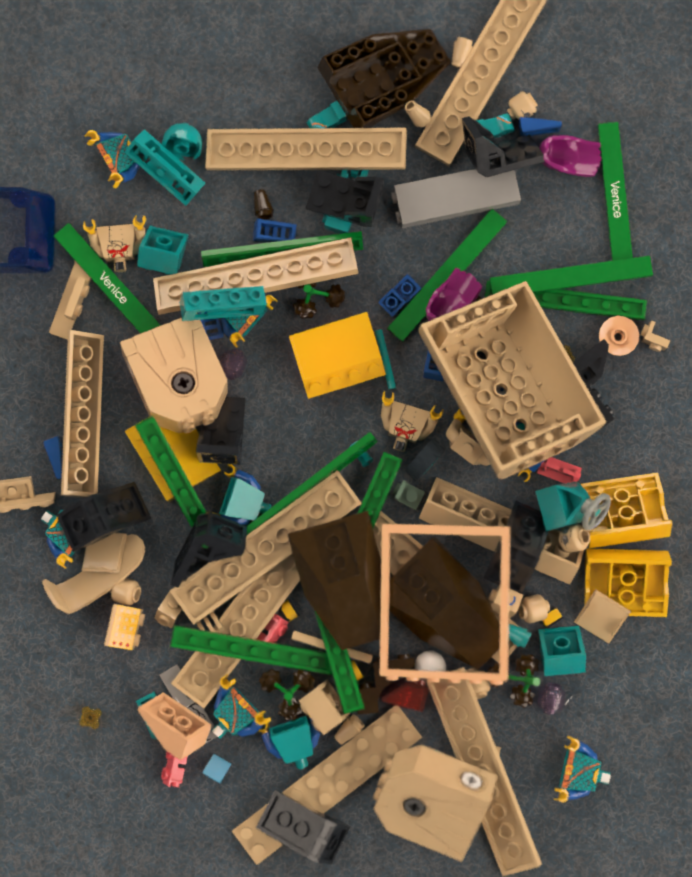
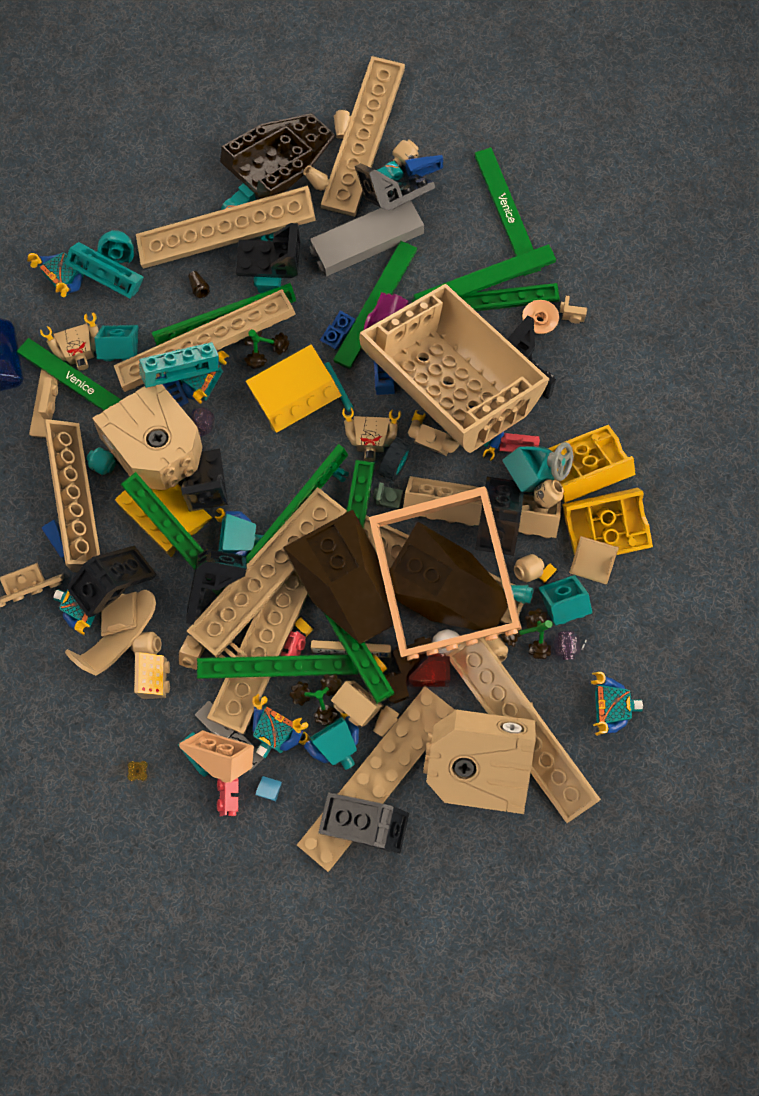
camera: 10 degrees left, 10 degrees down
blue slope [253,218,297,243] -> none
tan brick [488,585,523,618] -> none
magenta hair [540,135,601,177] -> none
none -> teal head [86,447,117,475]

